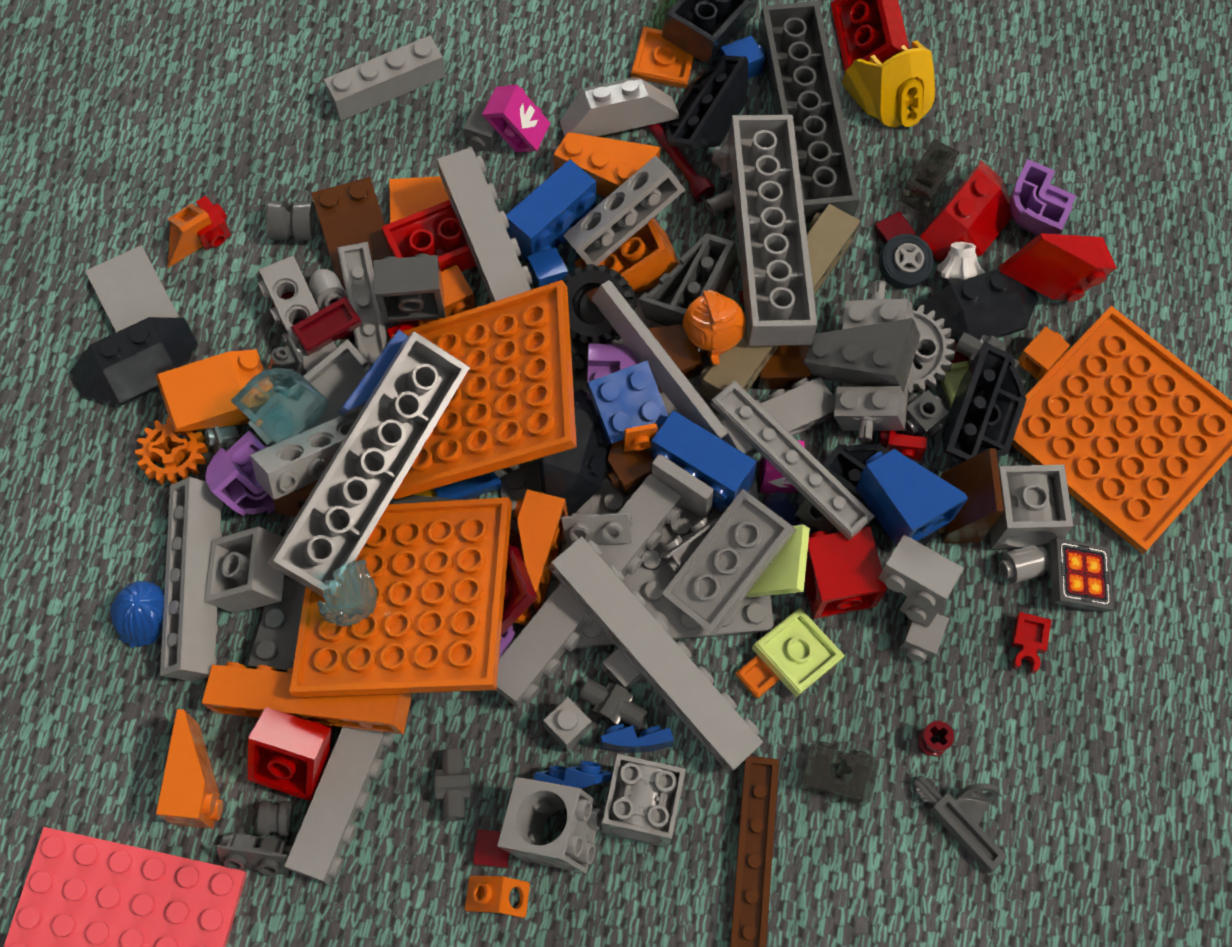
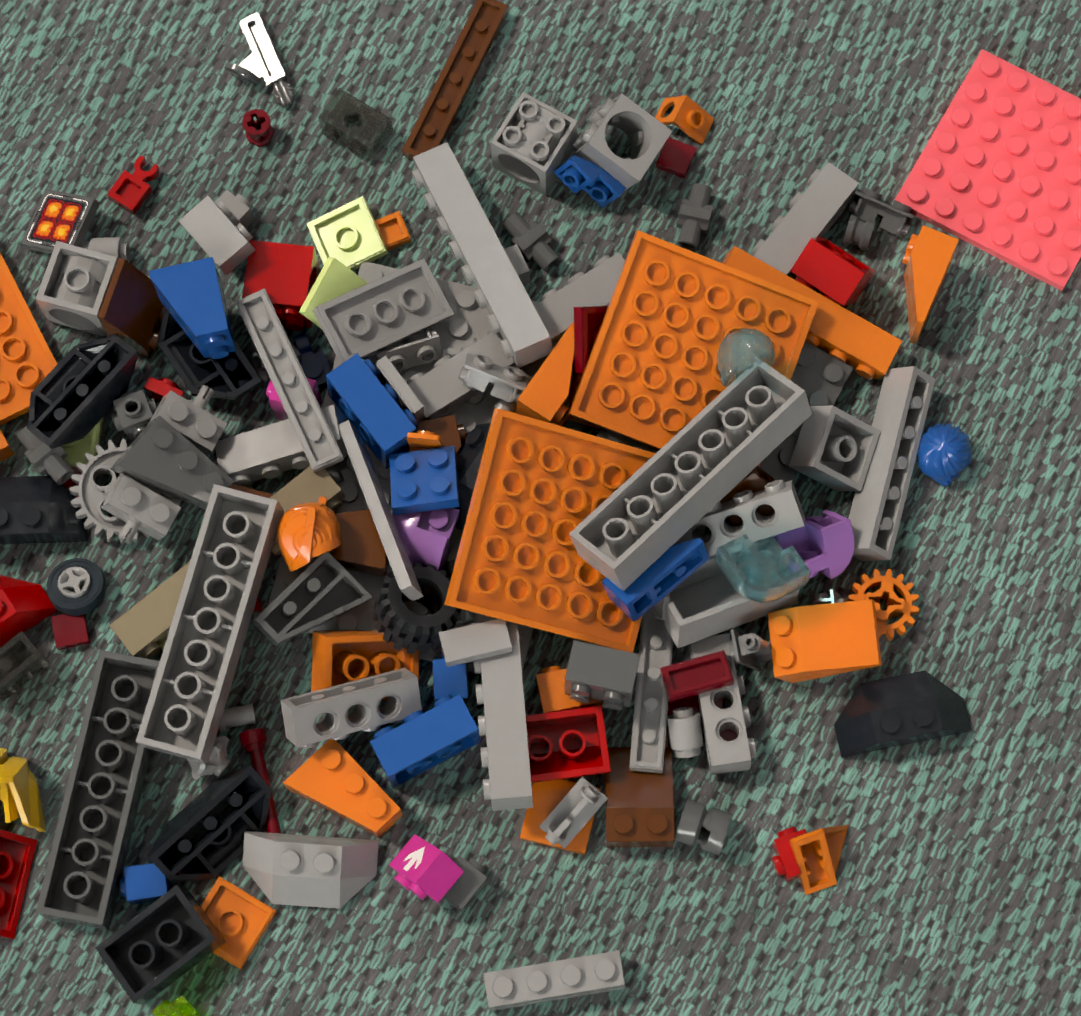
camera: 155 degrees left, 5 degrees up
light grey tile [85,245,179,332] -> none
light grey brick [543,697,592,752] -> none
blue slope [600,724,674,753] -> none
white rock [937,242,985,284] -> none
none -> light grey tile [439,619,512,667]
none -> light grey hinge [539,776,608,848]

